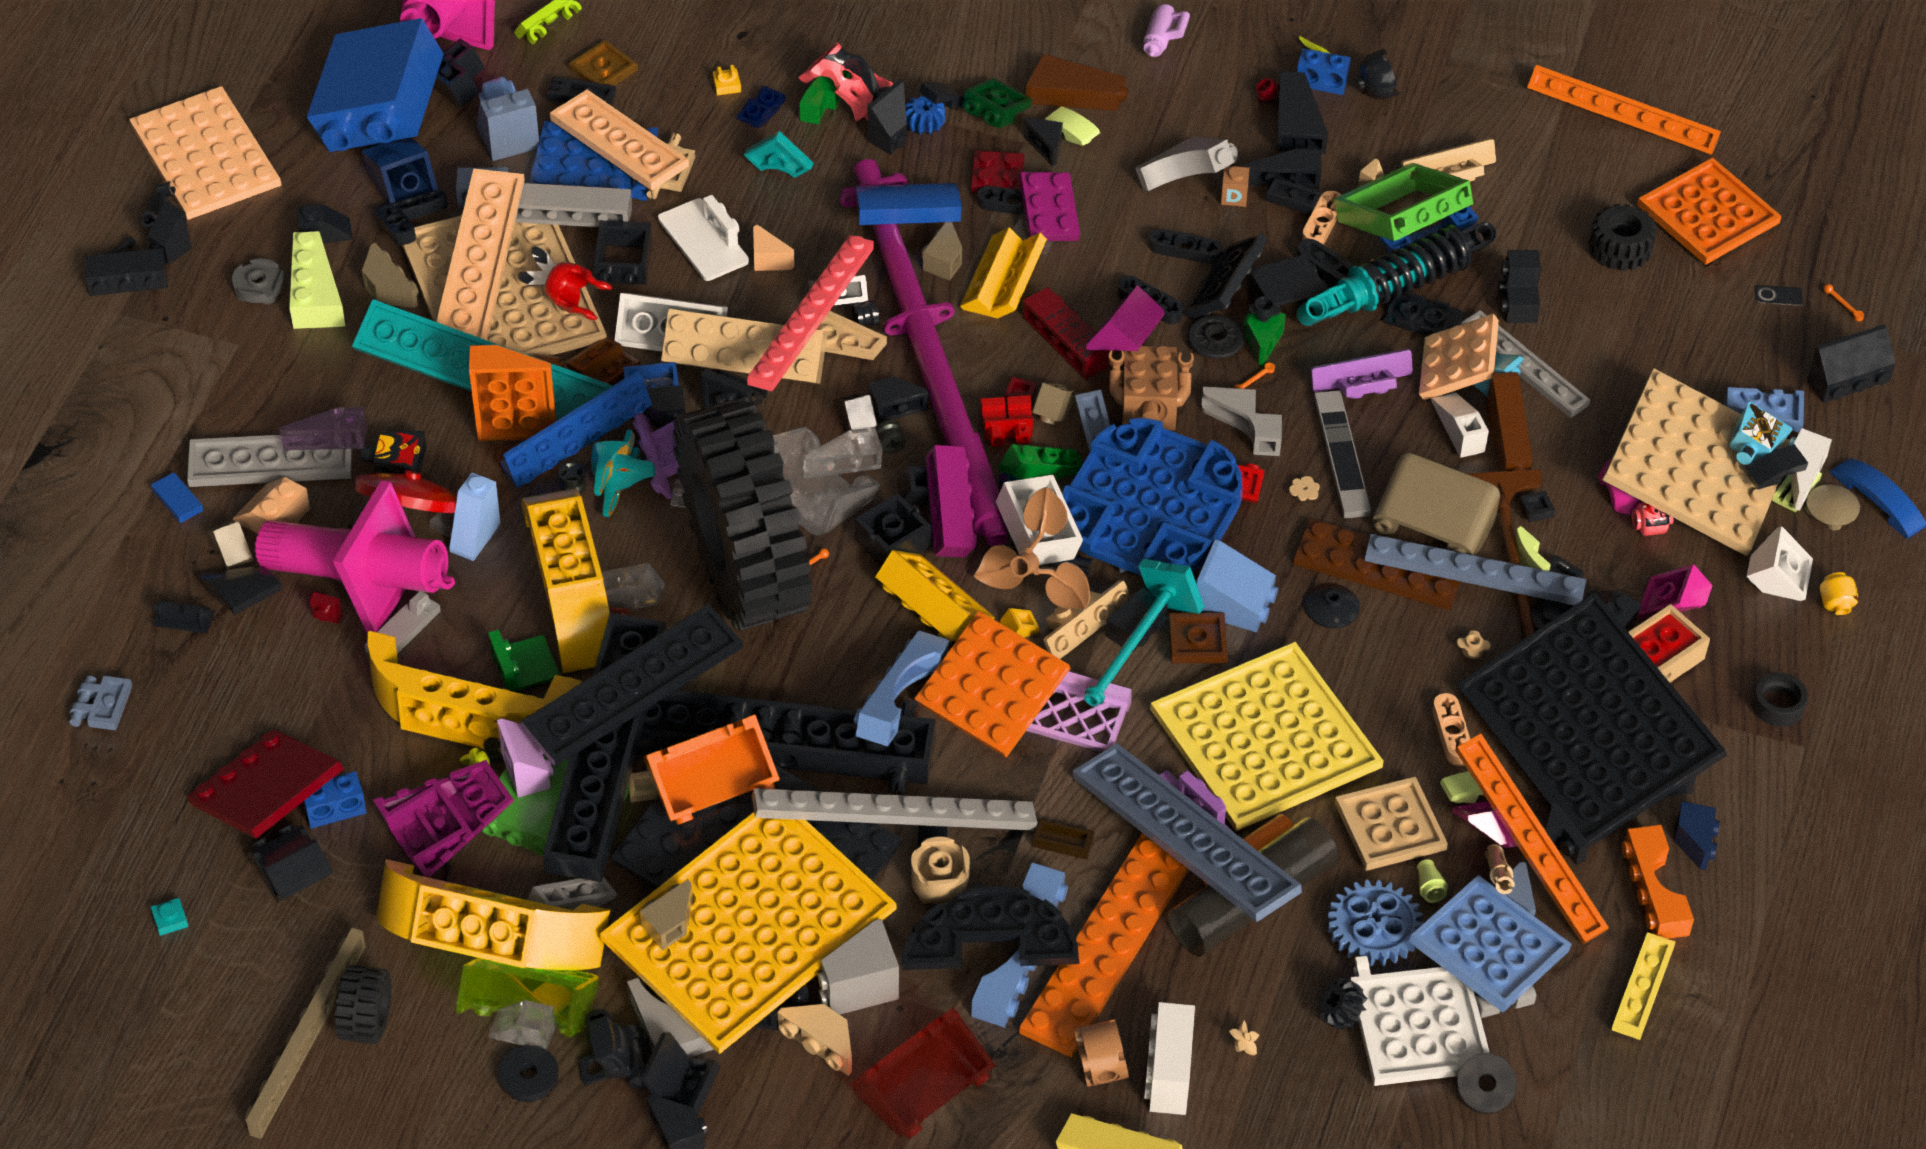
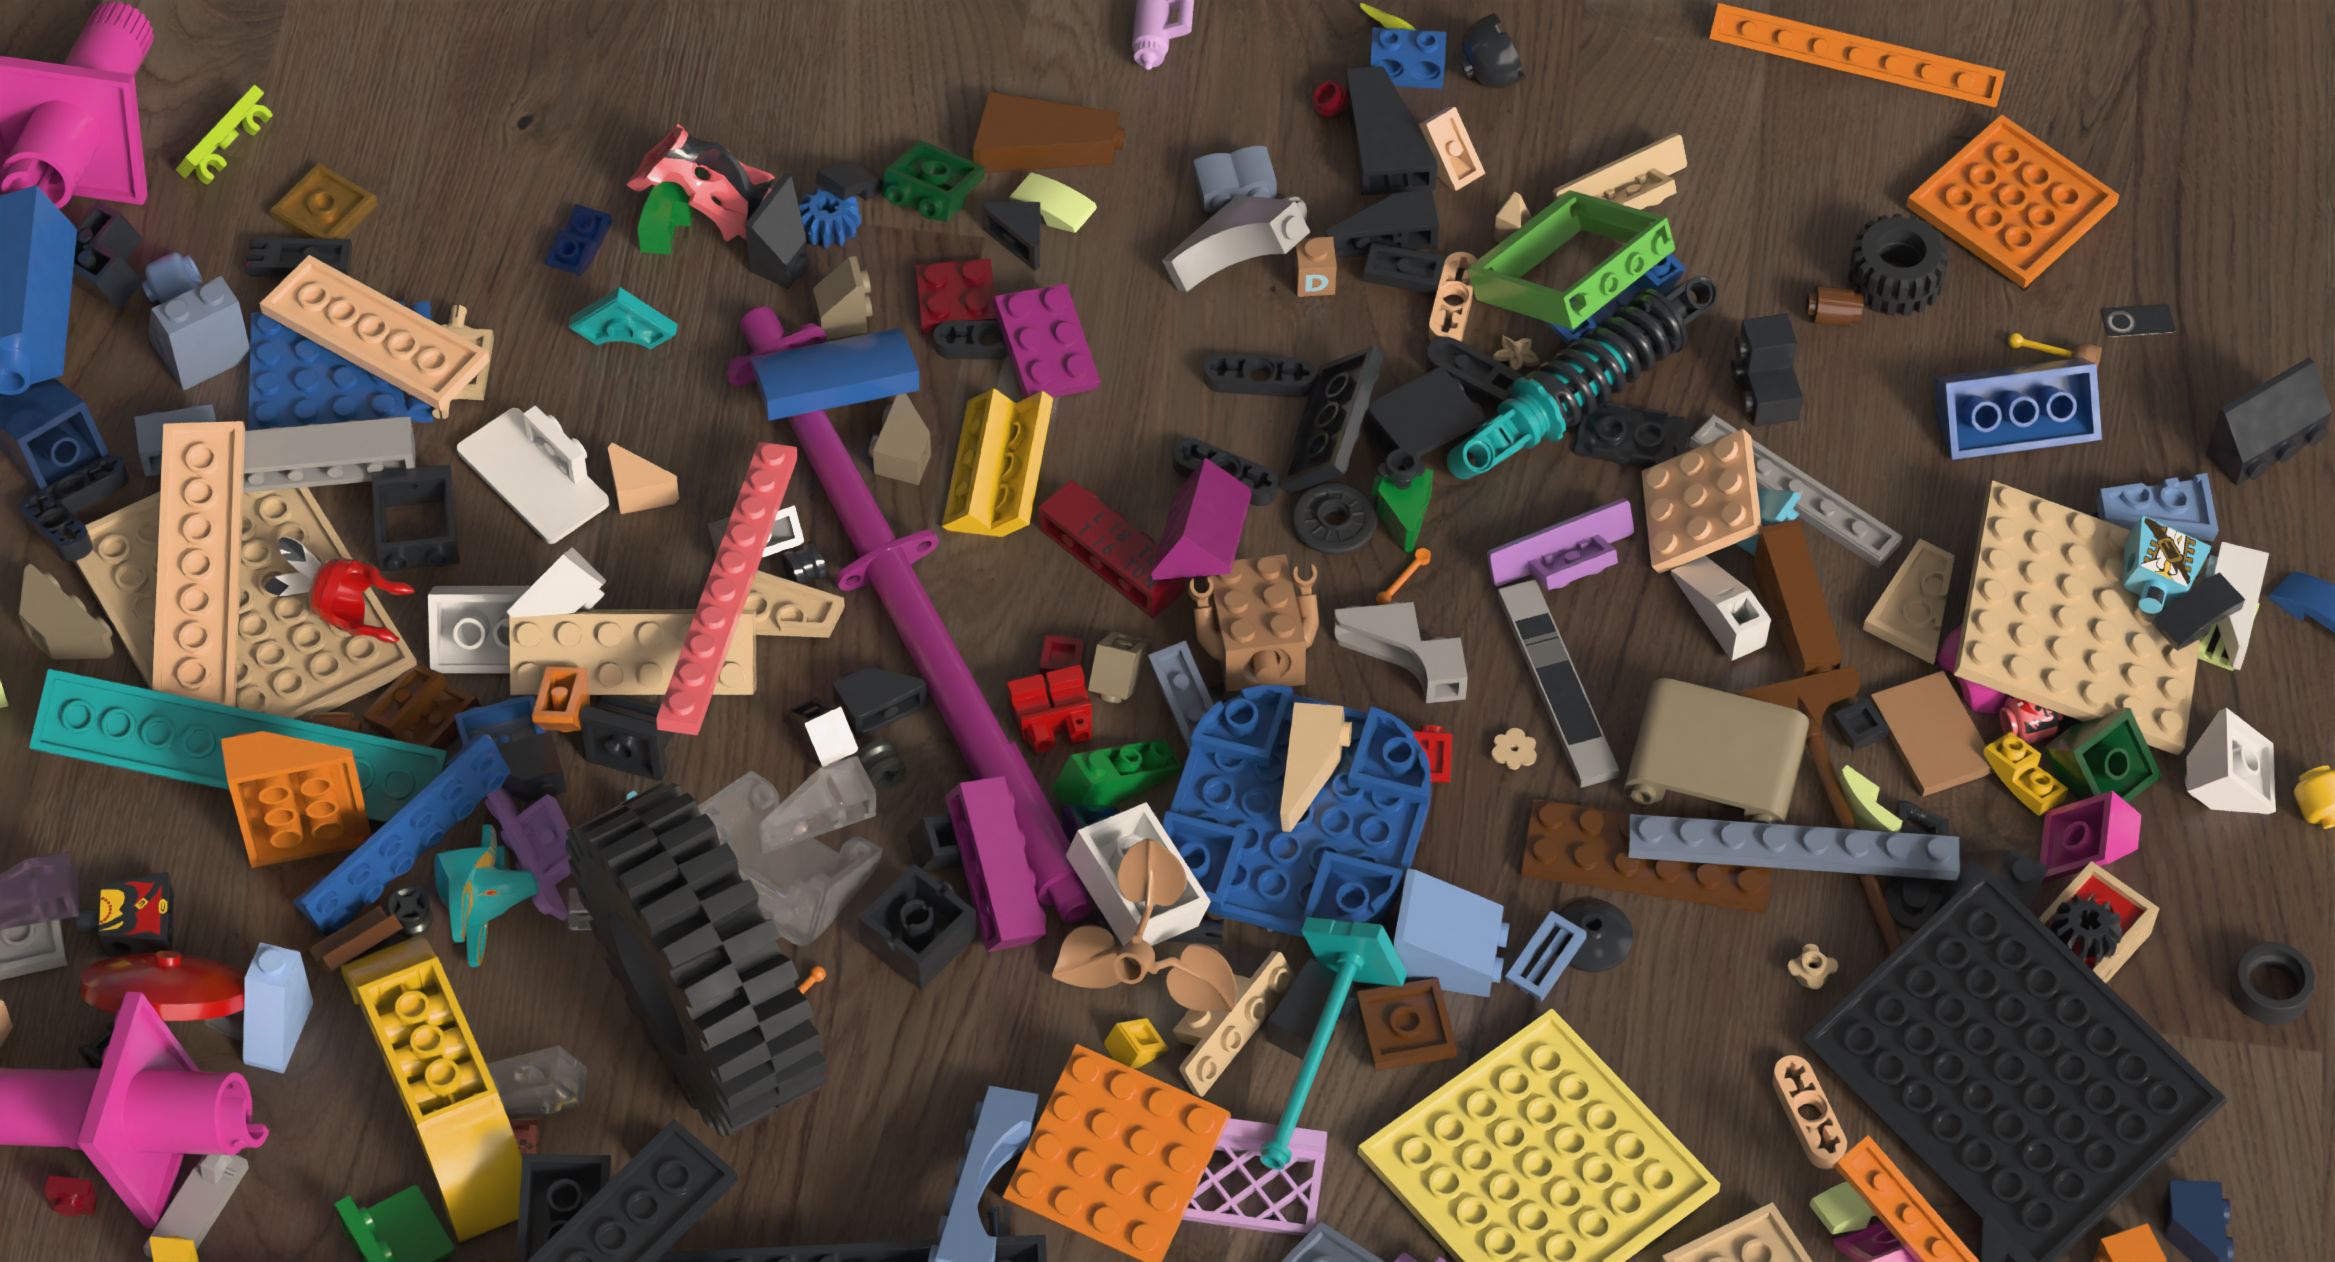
camera: 10 degrees left, 5 degrees up
yellow tile [712,65,741,95] -> none
yellow slope [875,550,995,643] -> none
dark tan dish [1805,484,1860,530] -> none
orange hinge [1823,284,1864,321] -> none
none -> reddish brown slope [303,906,403,973]
none -> white slope [507,547,606,617]
none -> orange slope [532,667,591,732]
none -> dark tan slope [813,256,873,340]
none -> sand blue brick [1193,146,1277,212]
none -> tan slope [1280,702,1352,832]
none -> light nougat slope [1419,107,1485,191]
none -> tan plant [1493,336,1539,372]
none -> medium blue tile [1506,911,1587,1003]
none -> reddish brown brick [1805,286,1863,327]
none -> tan wing [1863,539,1955,665]
none -> medium nougat tile [1870,671,1995,797]
none -> blue slope [1933,358,2102,460]
none -> yellow slope [1983,732,2069,816]
none -> hinge [2008,333,2102,368]
none -> dark green slope [2043,707,2162,803]
none -> black gear [2049,894,2123,966]

